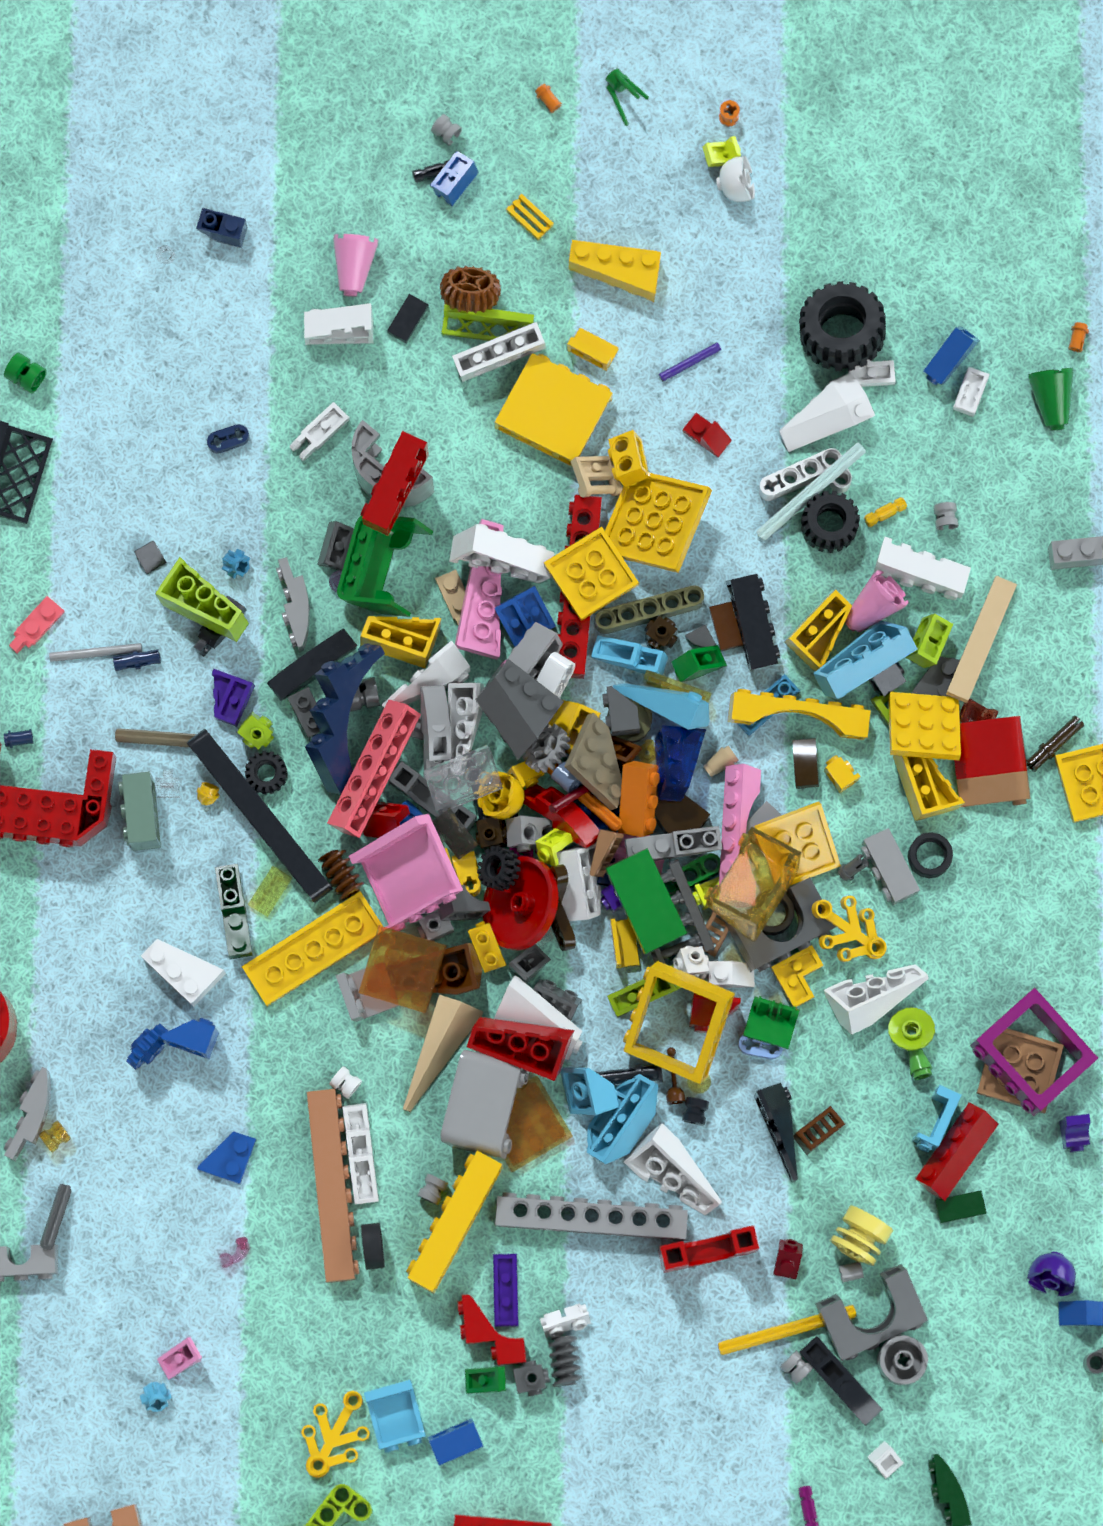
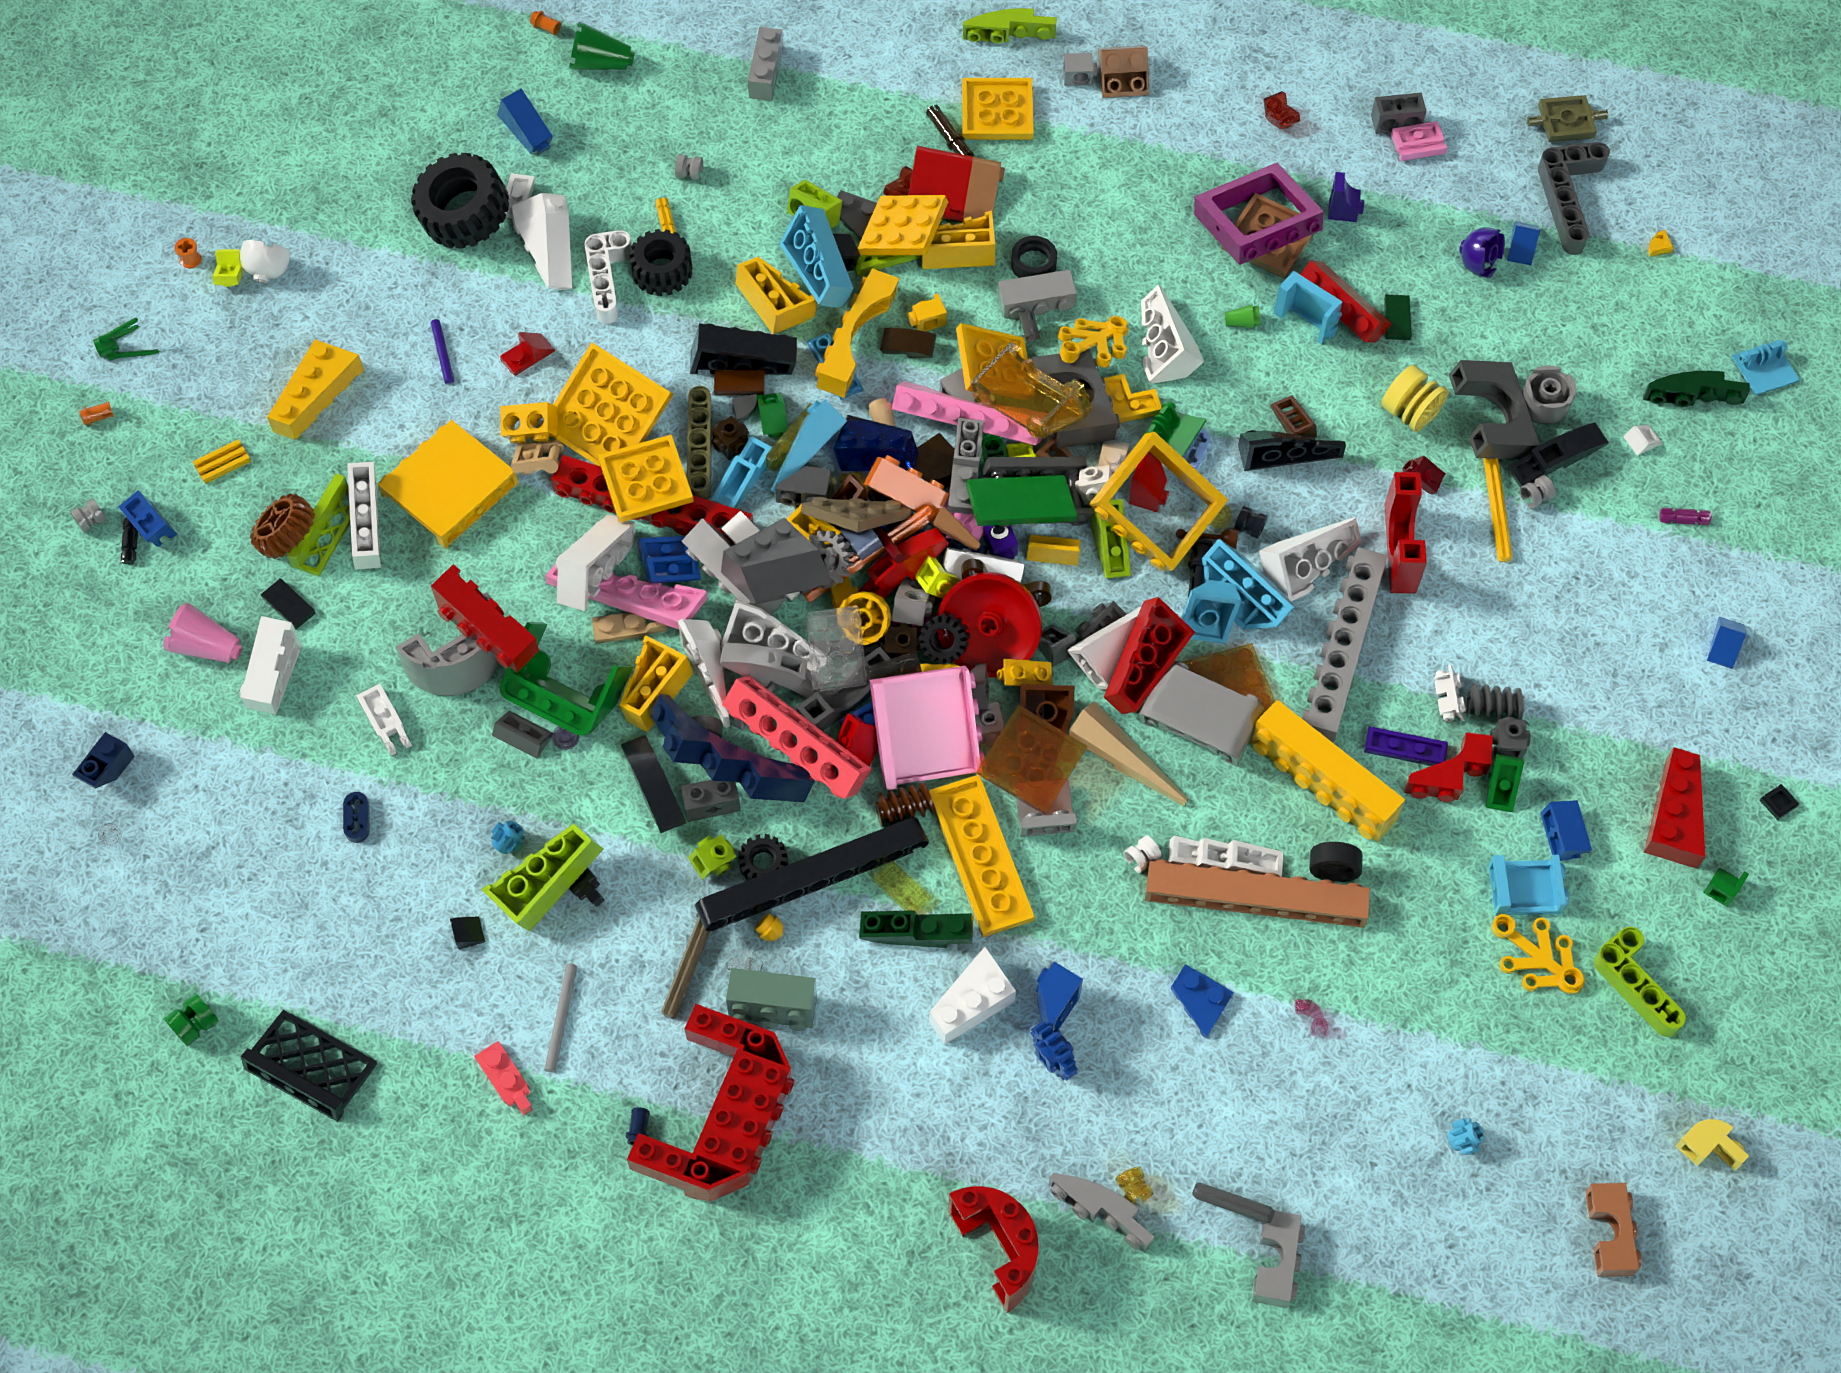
camera: 75 degrees left, 15 degrees down
dark blue pin [113,649,161,672] -> none
bright pink slope [157,1337,202,1380] -> none
dark purple wing [212,668,255,727] -> none
light grey slope [276,557,310,652] -> none
light grey wheel [417,1174,448,1205] -> none
yellow panel [567,328,619,371] -> none
light aqua axle [757,443,866,540] -> none
light grey hinge [839,1262,864,1283] -> none
bright pink cone [845,570,909,632] -> none
white wedge [874,537,971,600] -> none
lime dish [888,1008,935,1050] -> none
tan tile [946,576,1017,703] -> none
white plate [953,367,990,417] -> none

